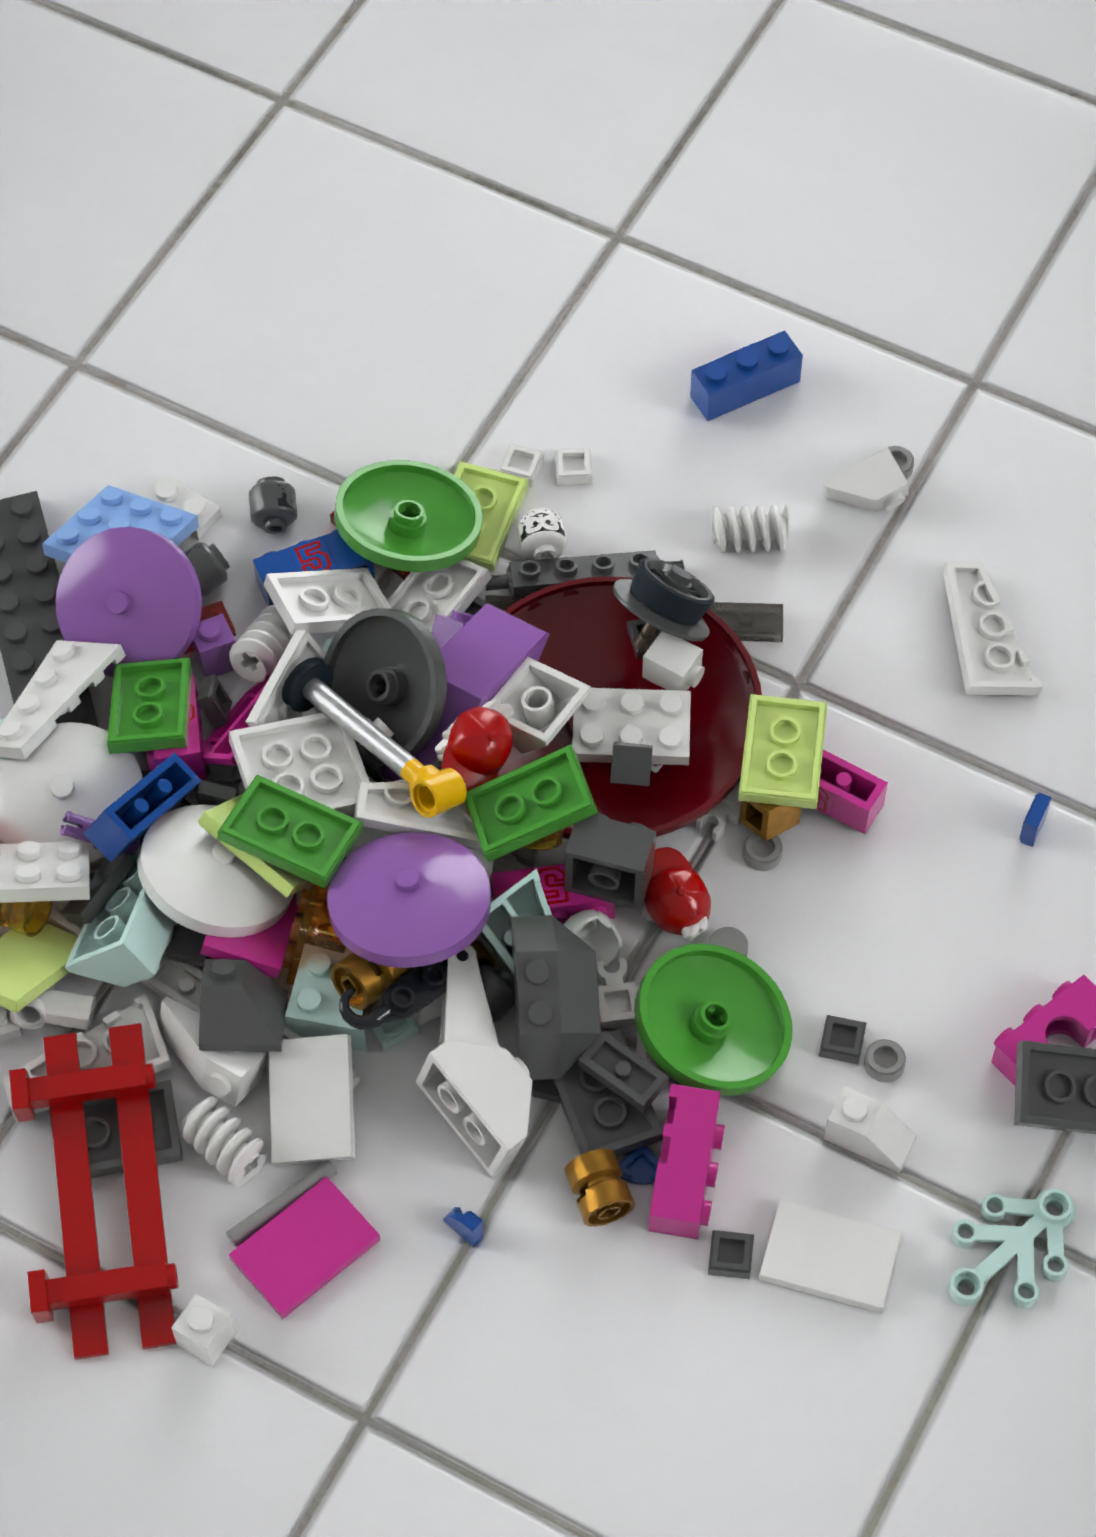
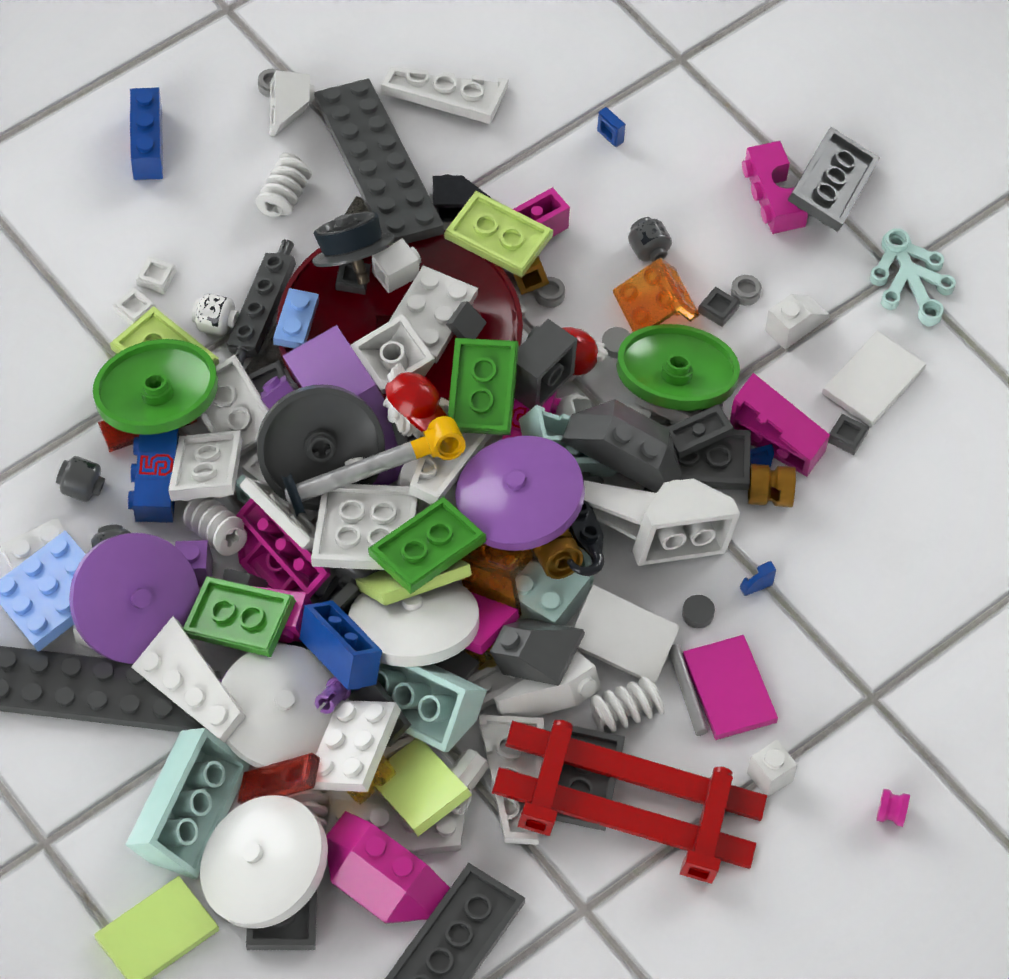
camera: 70 degrees left, 0 degrees up
none -> light blue plate [273,288,319,349]
none -> dark grey plate [314,78,444,244]
none -> black slope [432,174,491,222]
none -> clear orange bracket [613,257,700,332]
none -> dark grey head [628,217,672,263]
none -> dark grey tile [682,595,715,628]
none -> dark pink wheel [876,789,910,827]

